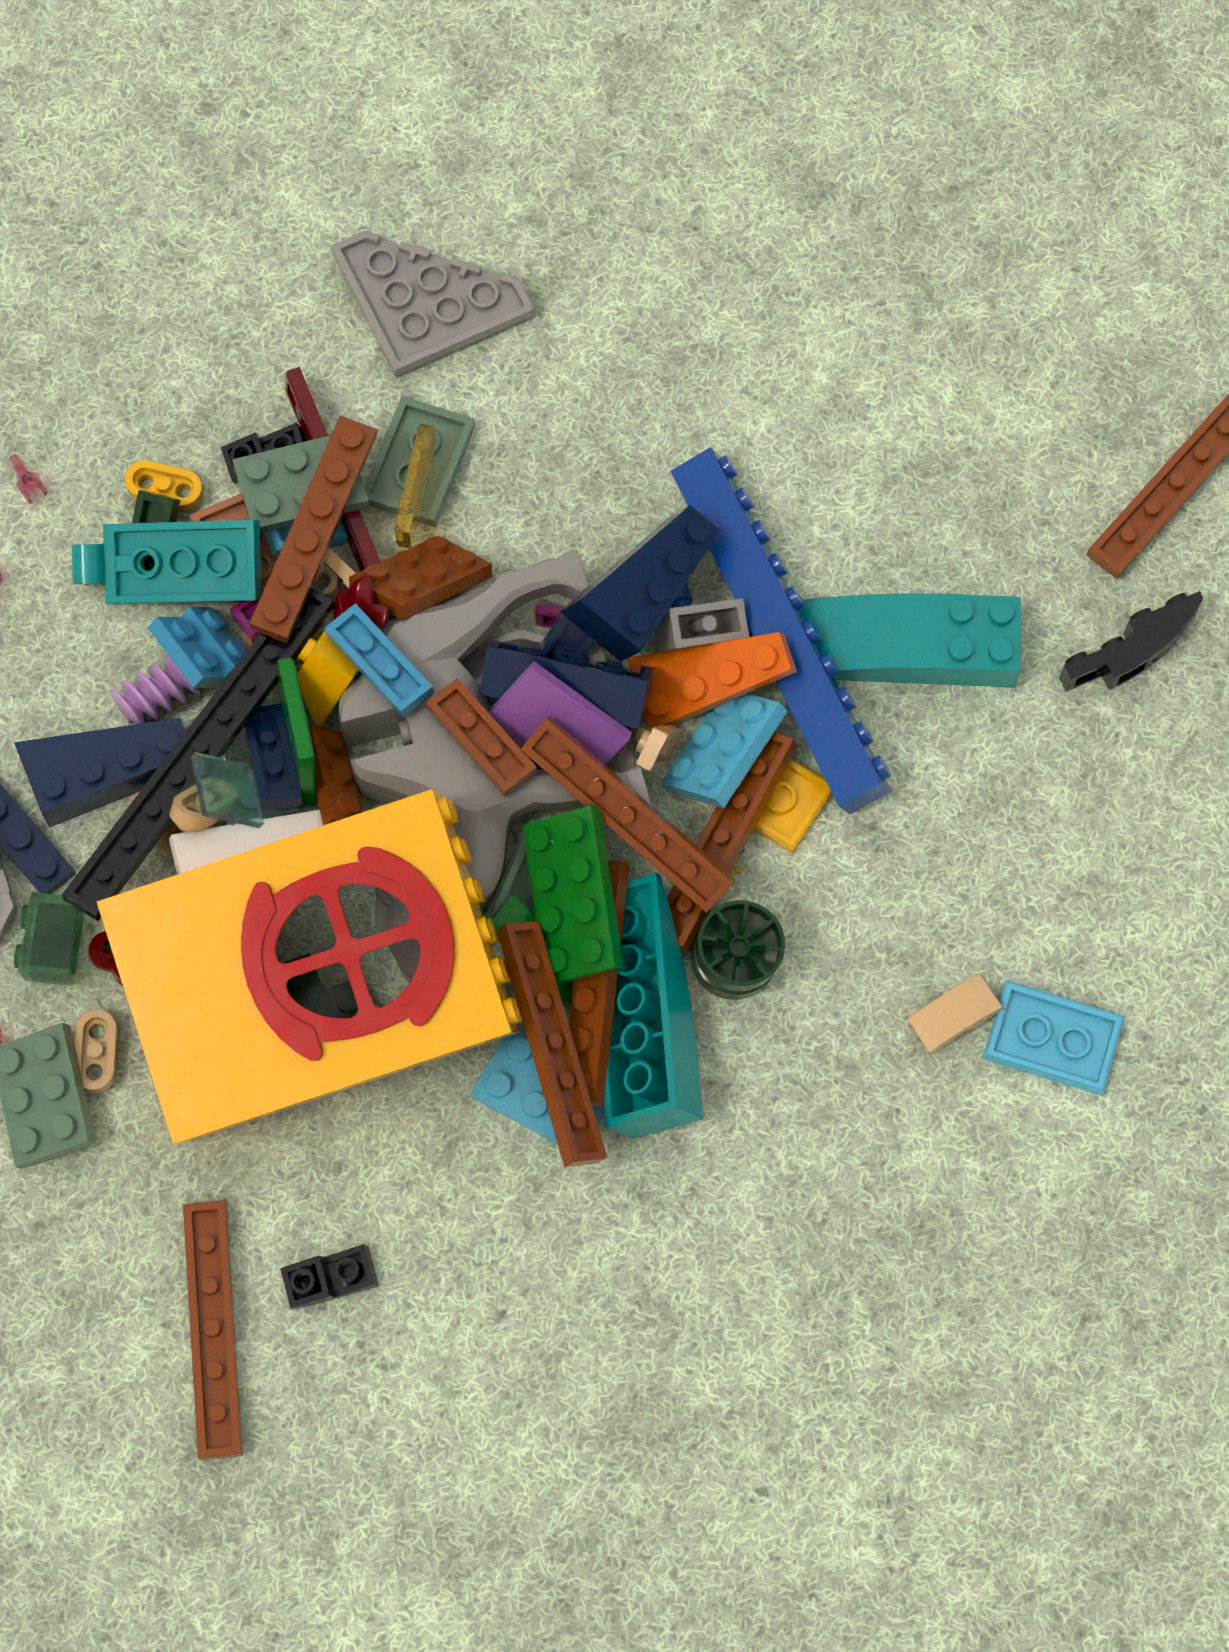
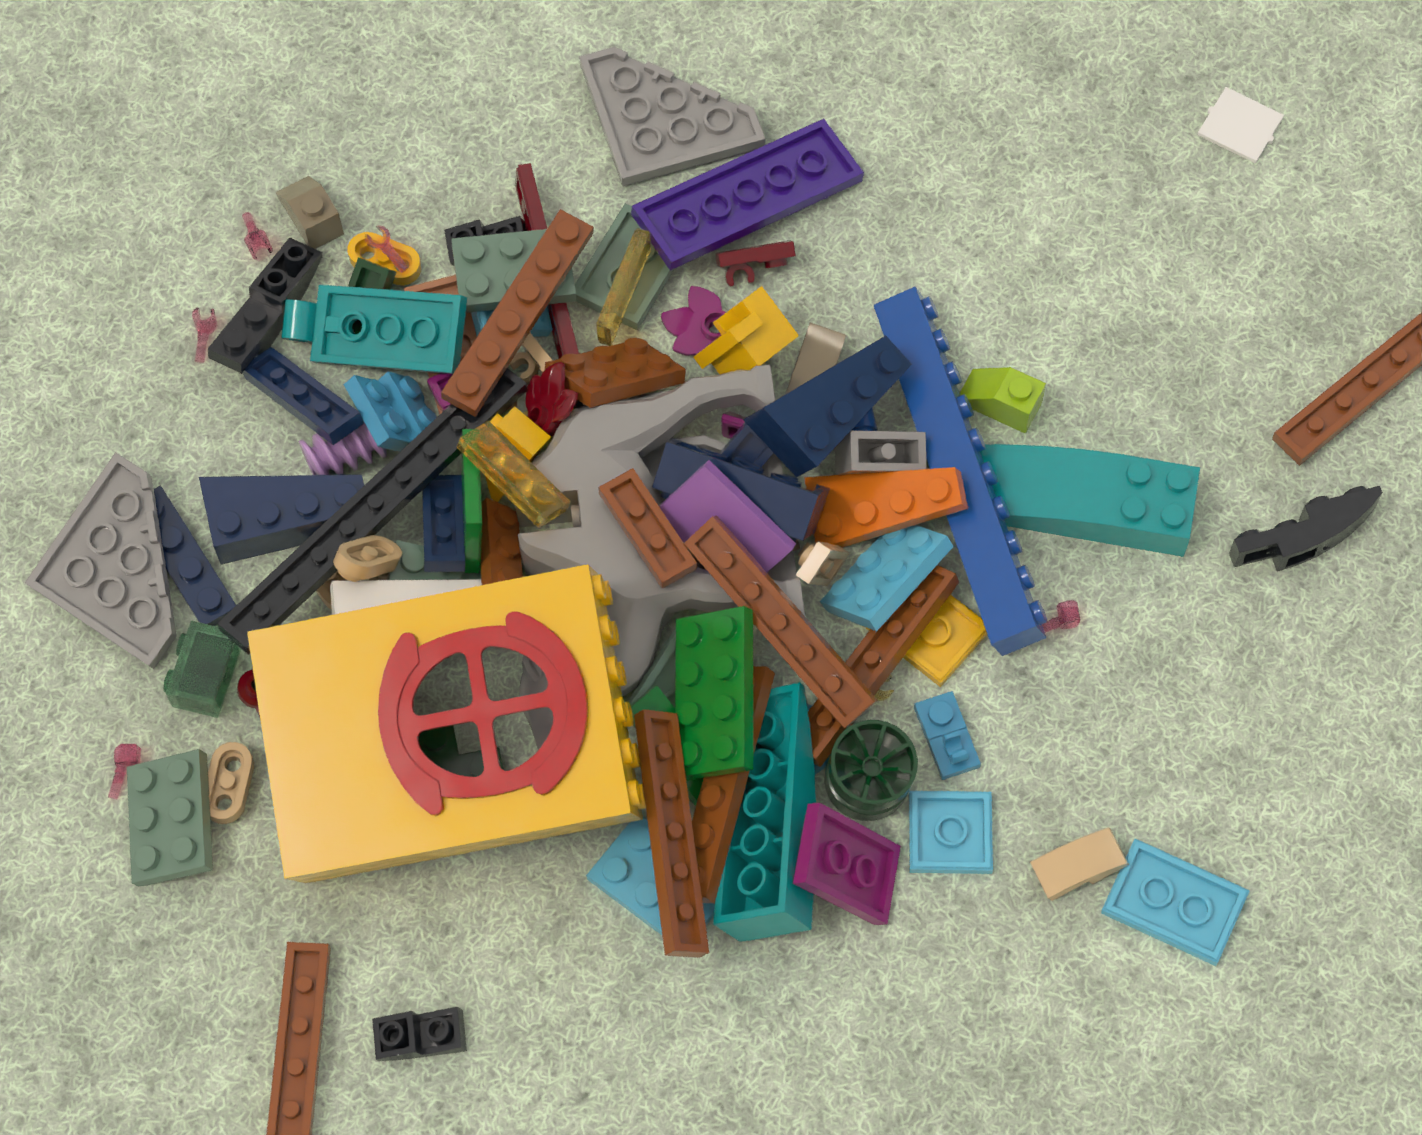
camera: 10 degrees right, 5 degrees down
clear light blue piece [191,752,264,828] -> none
dark azure plate [324,603,434,718] -> none
none -> black slope [208,237,322,374]
none -> dark blue plate [243,347,364,445]
none -> dark tan slope [276,176,344,249]
none -> hand [365,225,409,273]
none -> clear yellow plate [457,421,571,528]
none -> dark purple plate [631,118,864,271]
none -> magenta plate [661,286,726,356]
none -> yellow plate [693,286,799,375]
none -> dark red plate [715,240,796,286]
none -> dark tan slope [785,322,846,394]
none -> magenta plate [793,802,901,925]
none -> medium azure tile [909,791,993,874]
none -> dark azure plate [914,691,981,780]
none -> lime slope [960,367,1046,434]
none -> clear pink hand [1042,600,1080,633]
none -> white piece [1197,87,1284,164]

